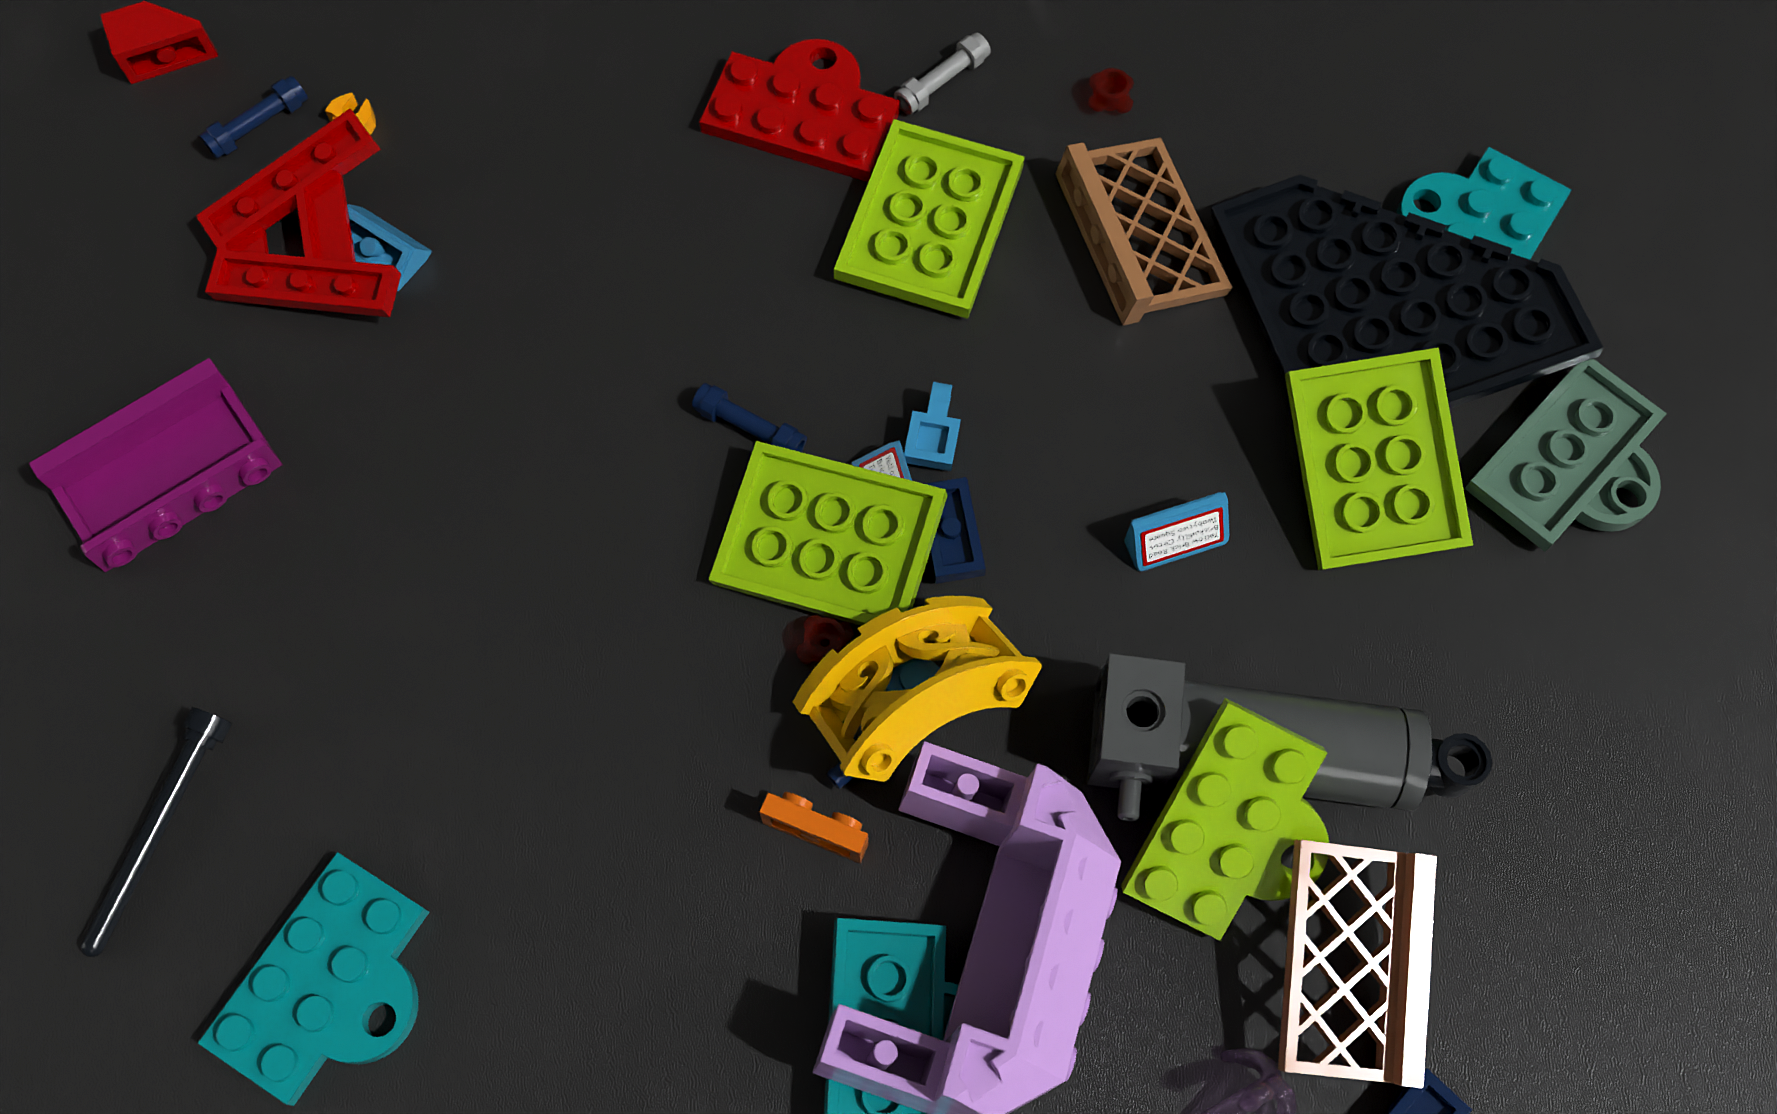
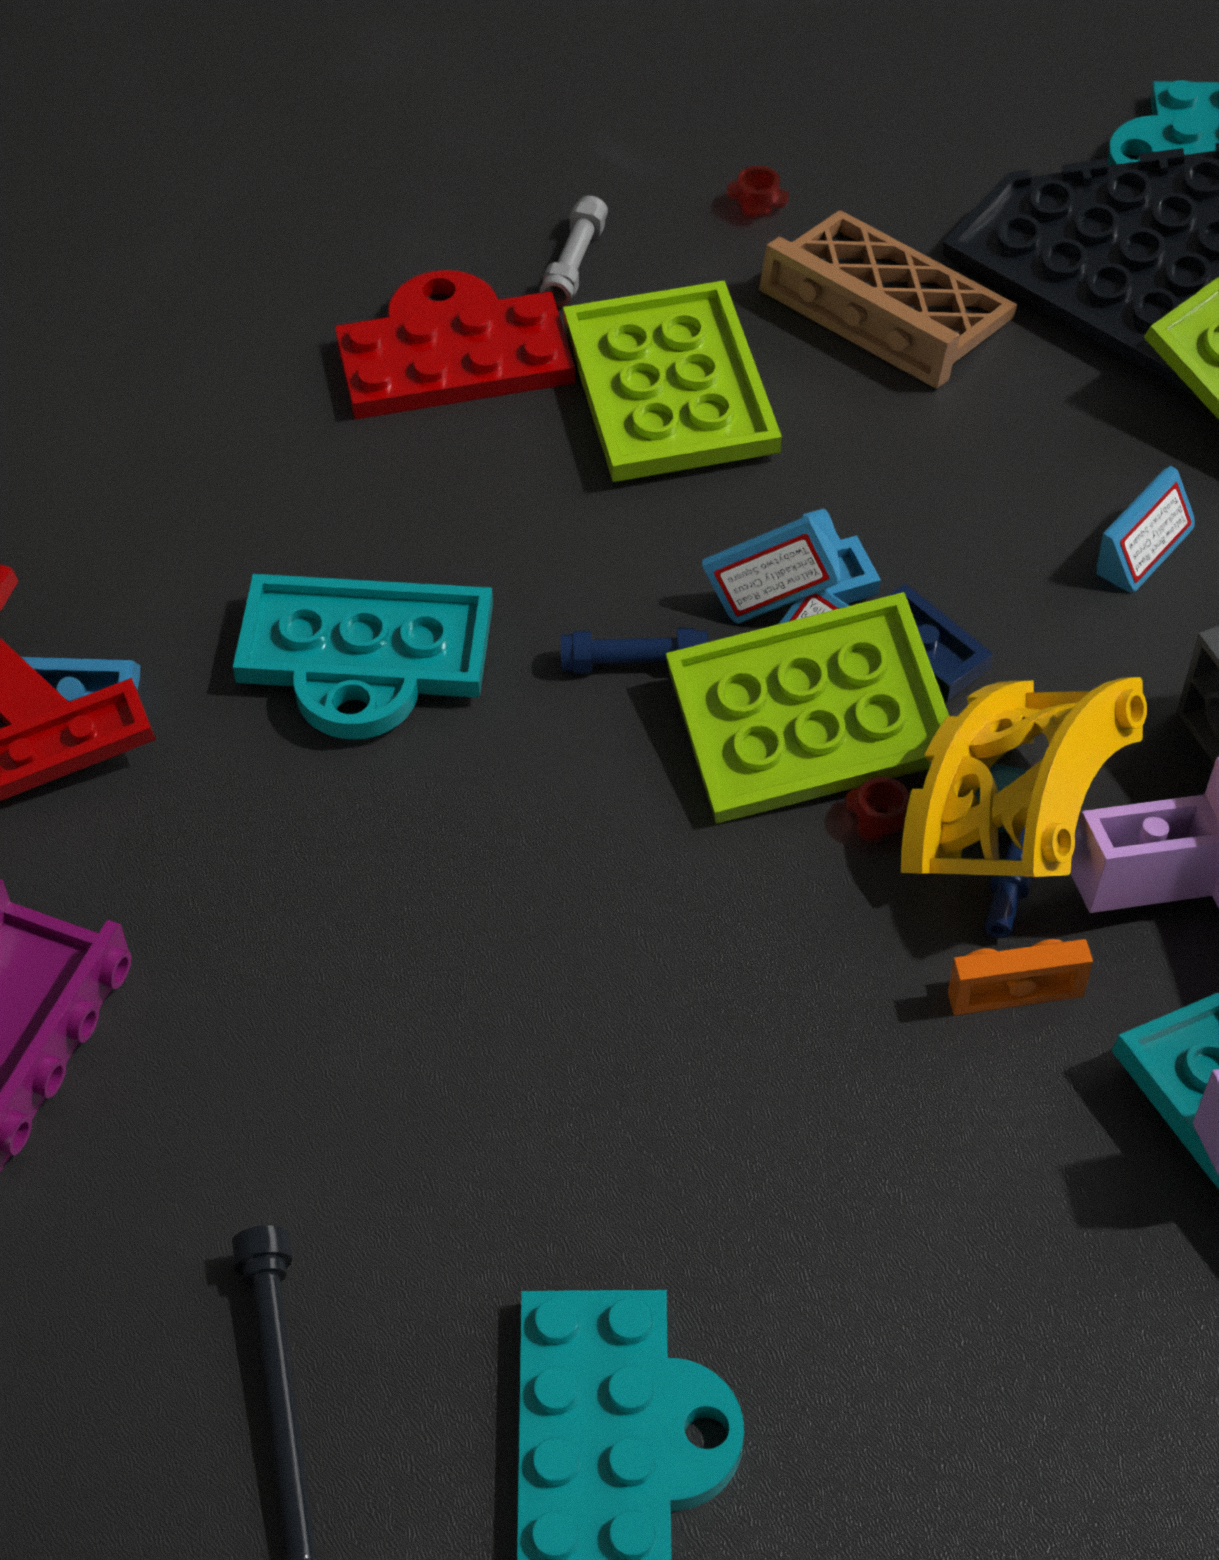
camera: 30 degrees left, 15 degrees down
none -> teal plate [233,574,493,739]
none -> slope [702,515,841,624]

